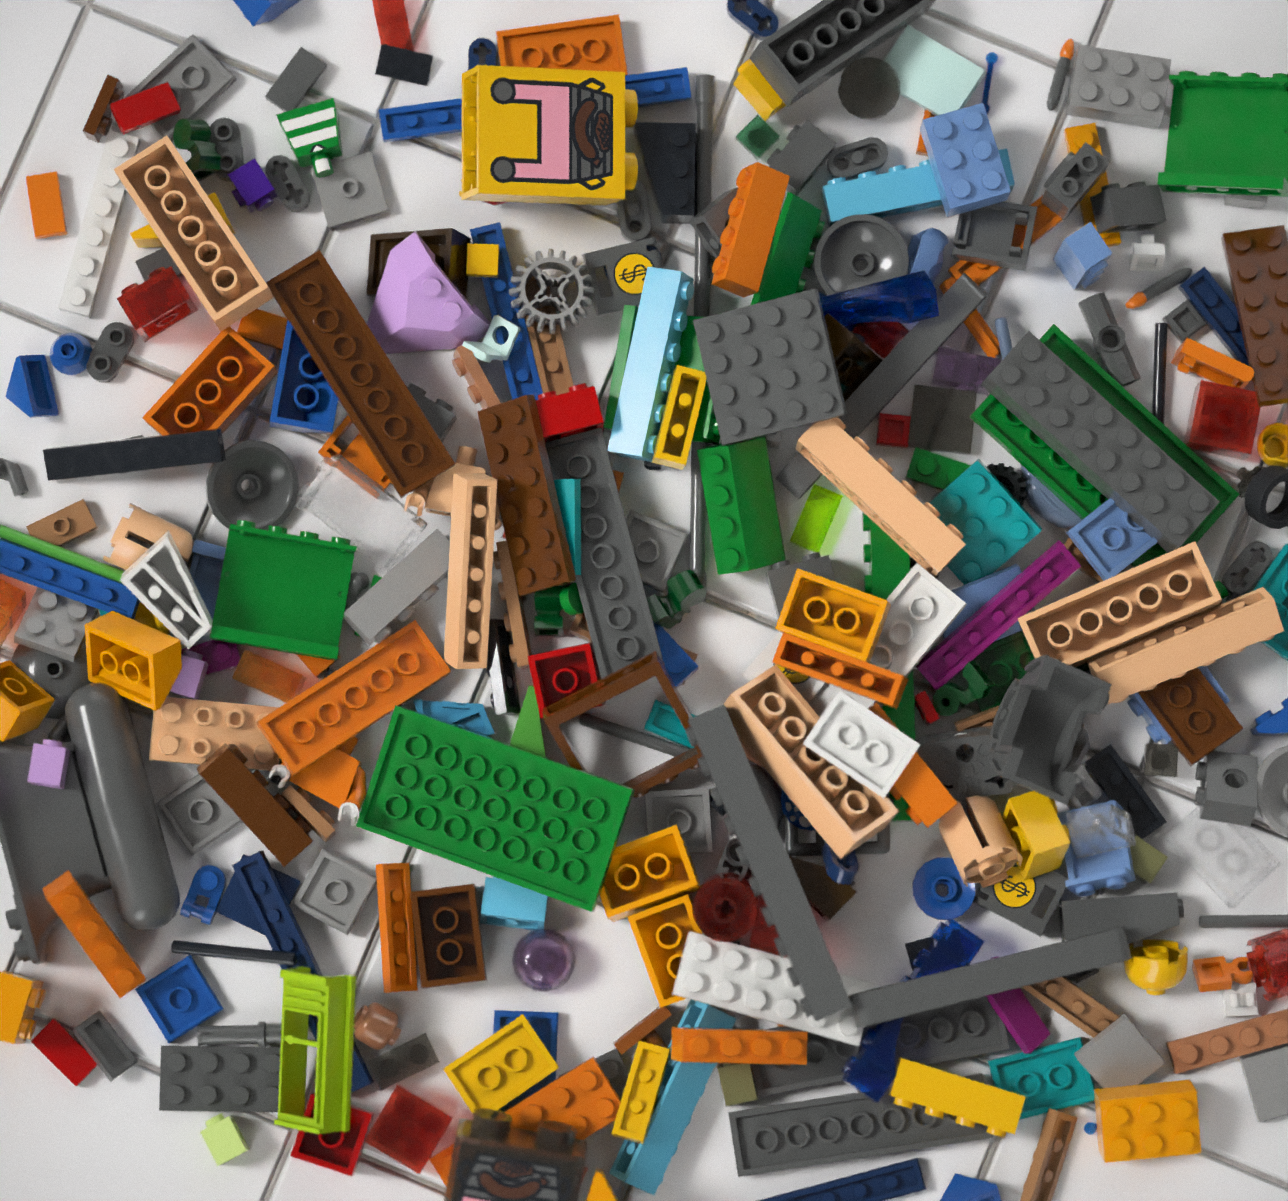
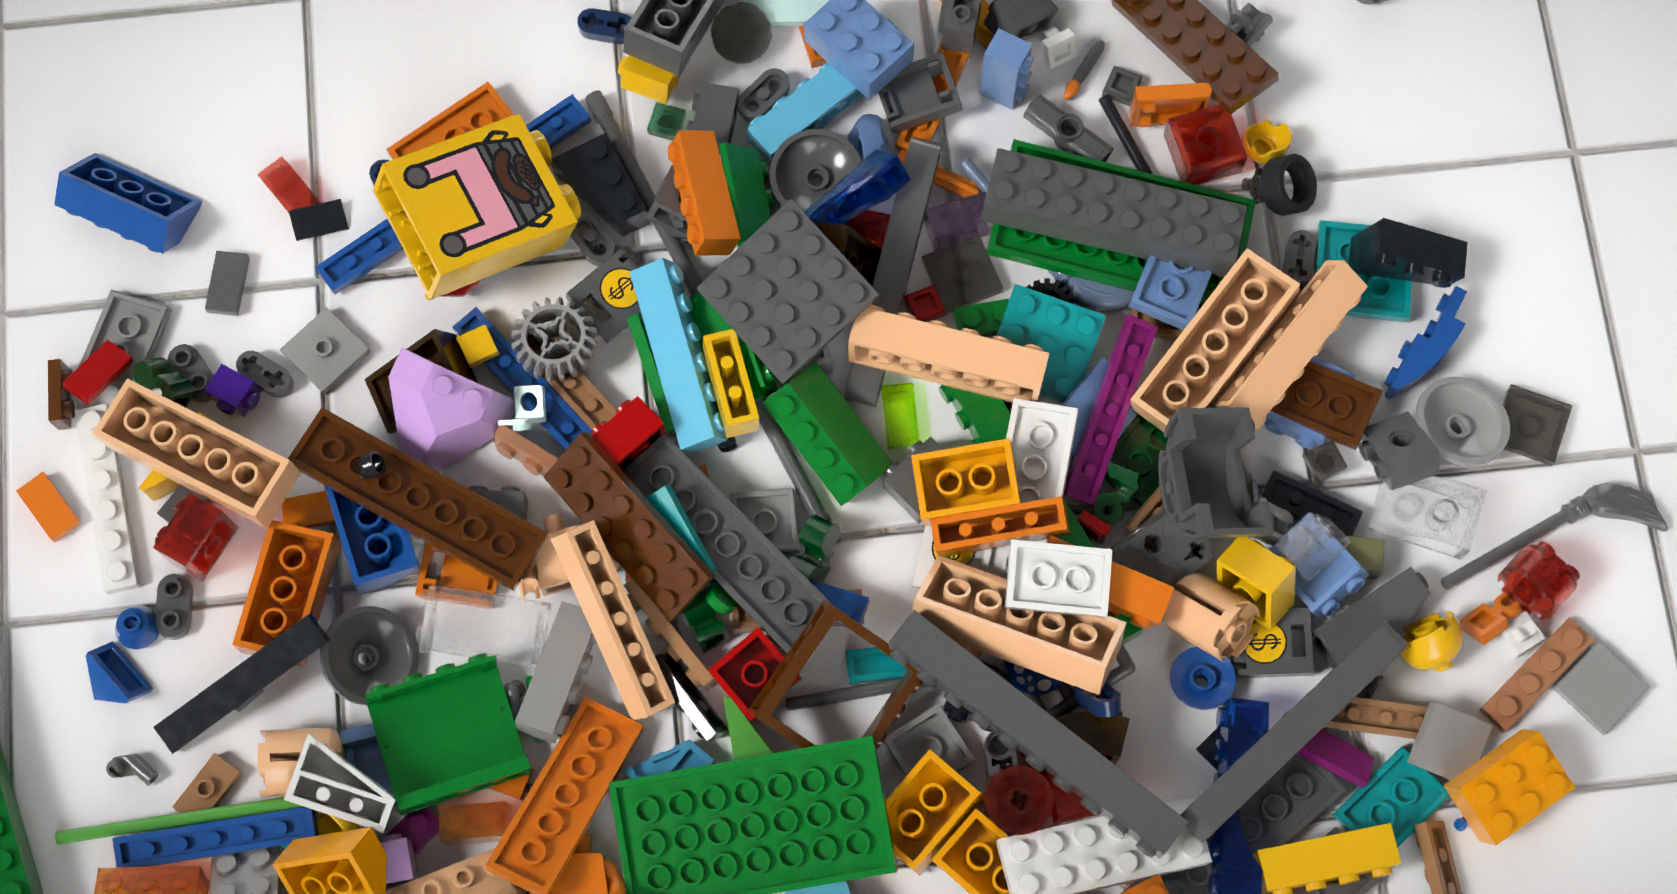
camera: 25 degrees left, 10 degrees down
green torso [276,98,343,178] -> none
dark blue plate [1178,267,1253,382] -> none
none -> black hinge [356,450,386,479]

